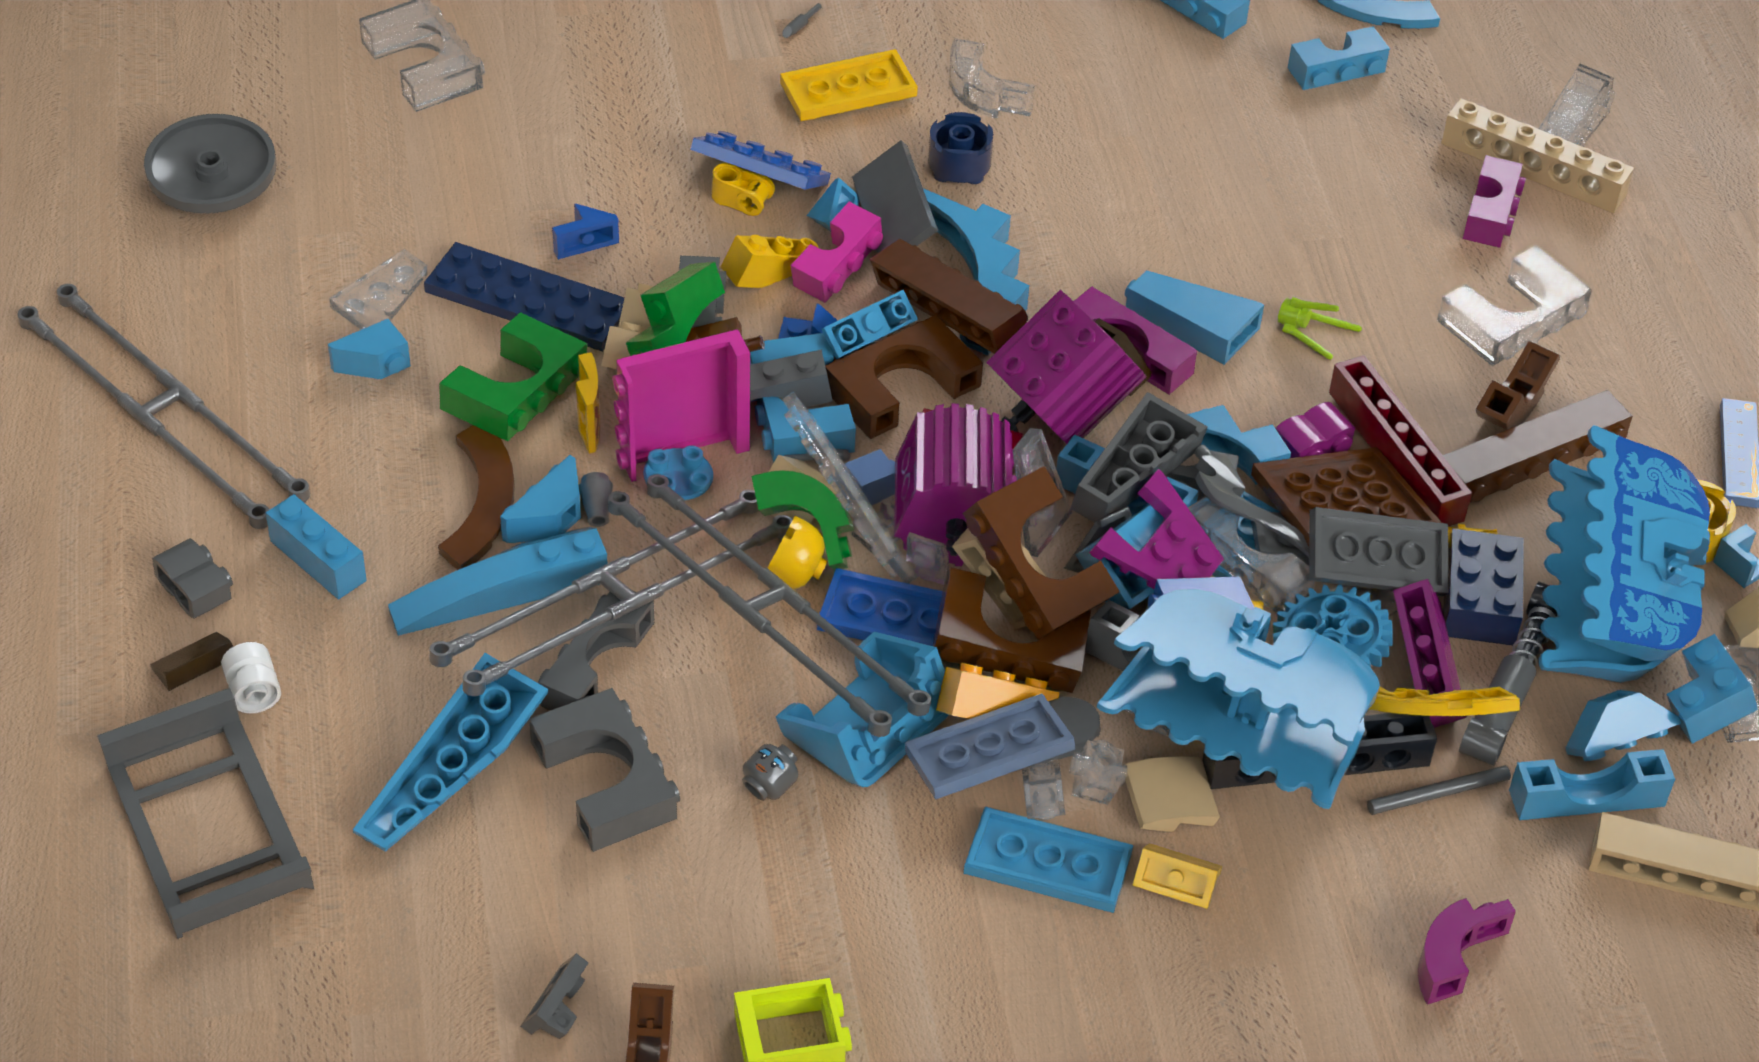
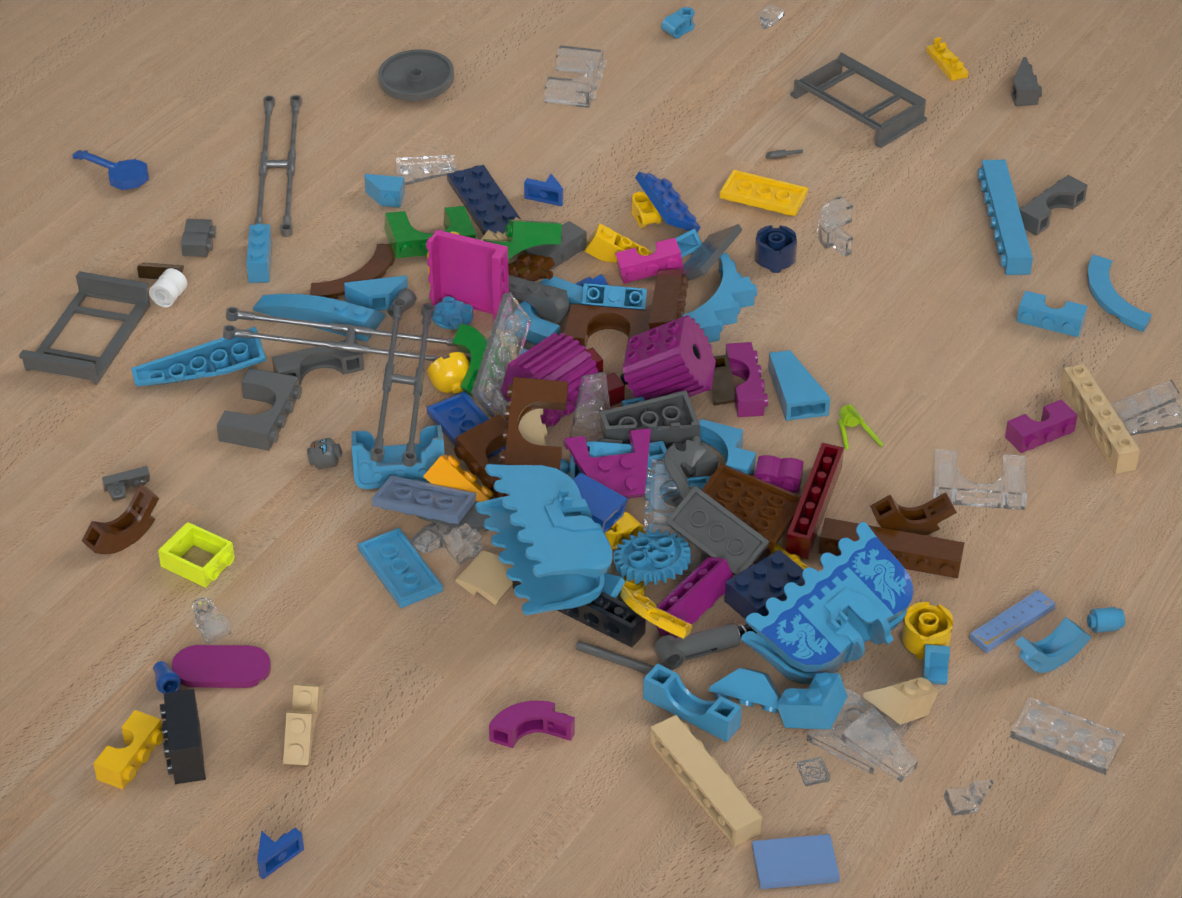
camera: 45 degrees right, 5 degrees down
yellow panel [1132,843,1223,909] -> none

